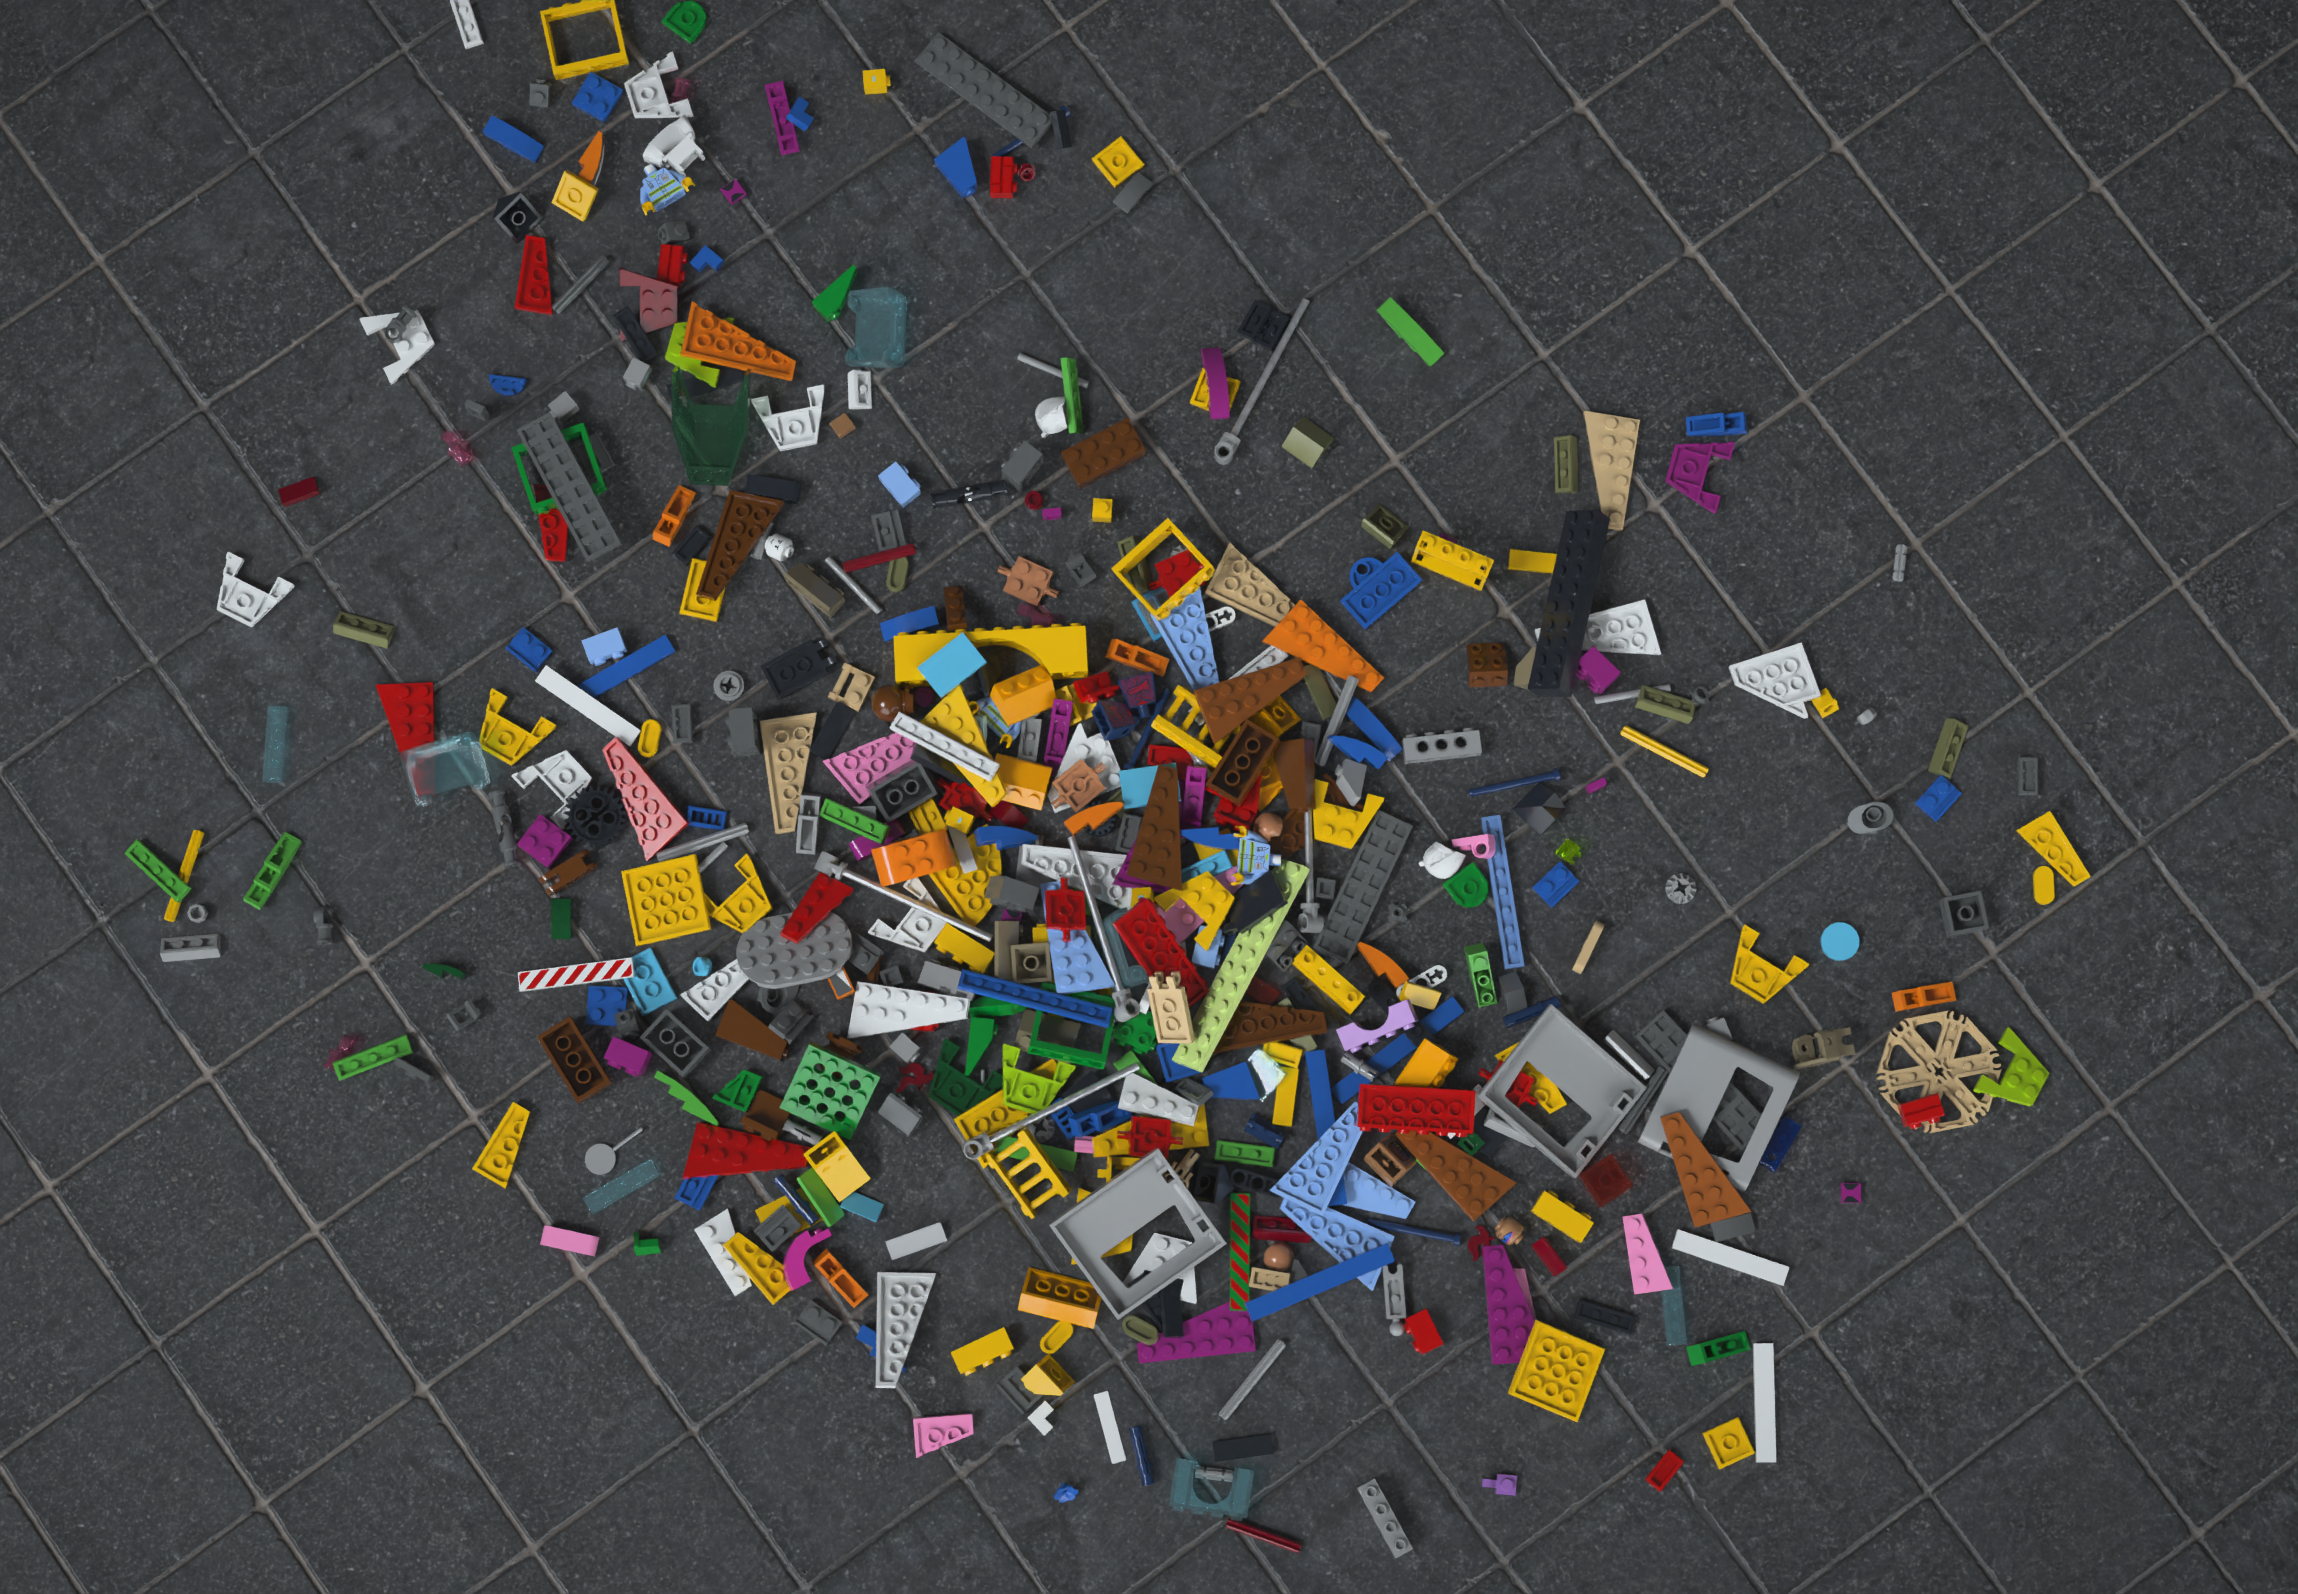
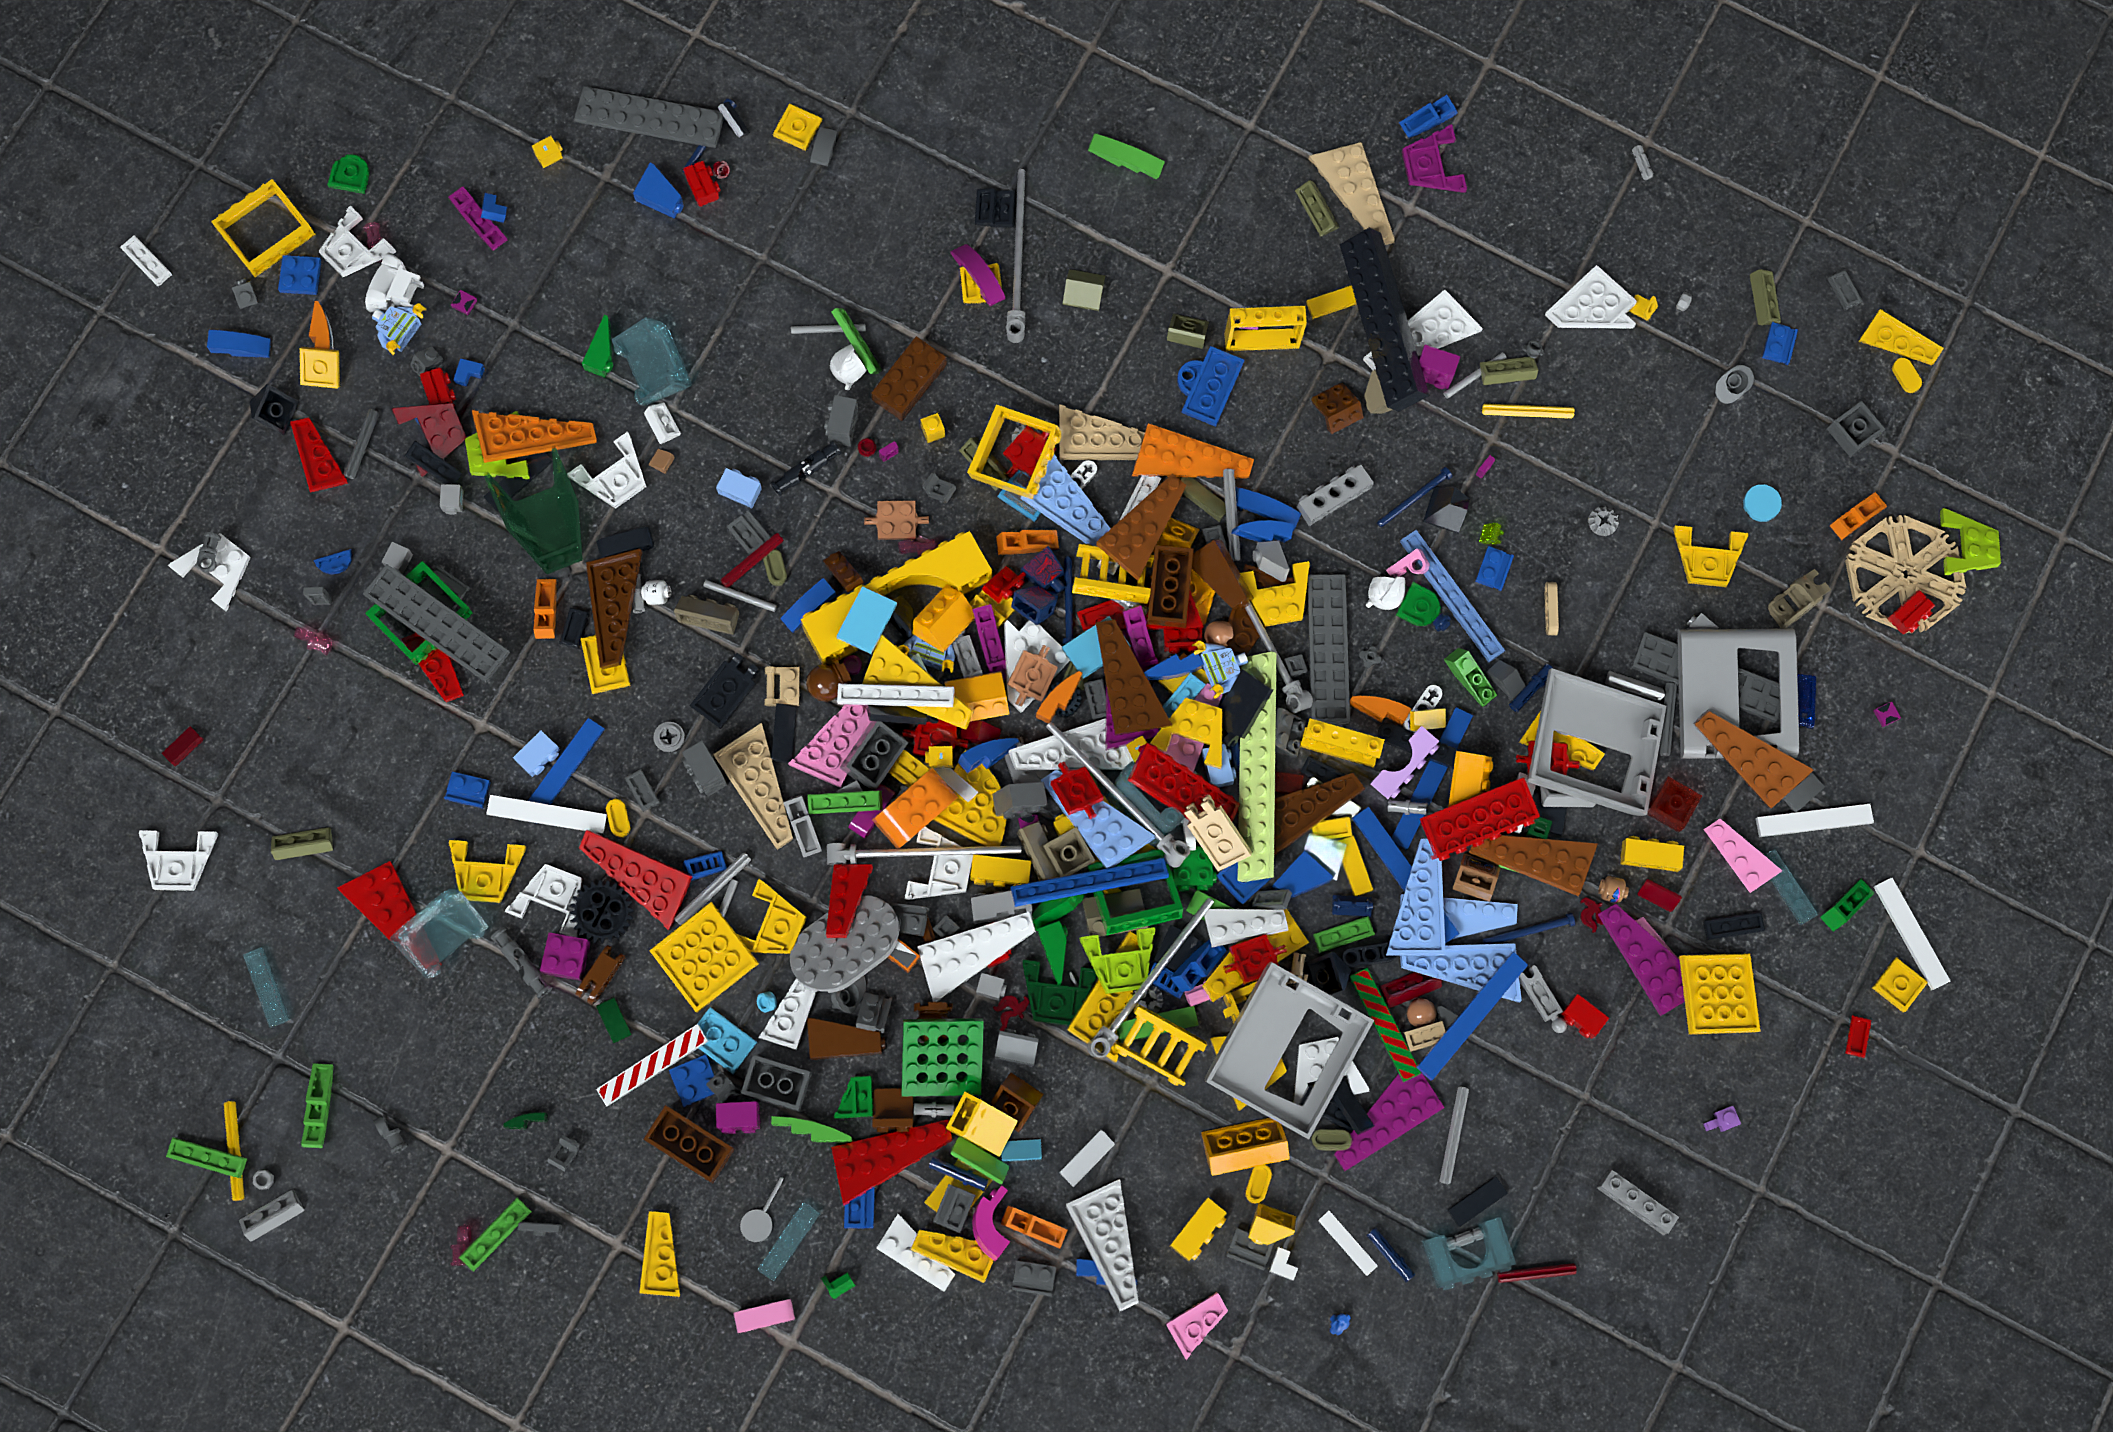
camera: 30 degrees left, 5 degrees down
none -> reddish brown slope [990,1072,1044,1132]
none -> dark blue plate [1433,614,1451,631]

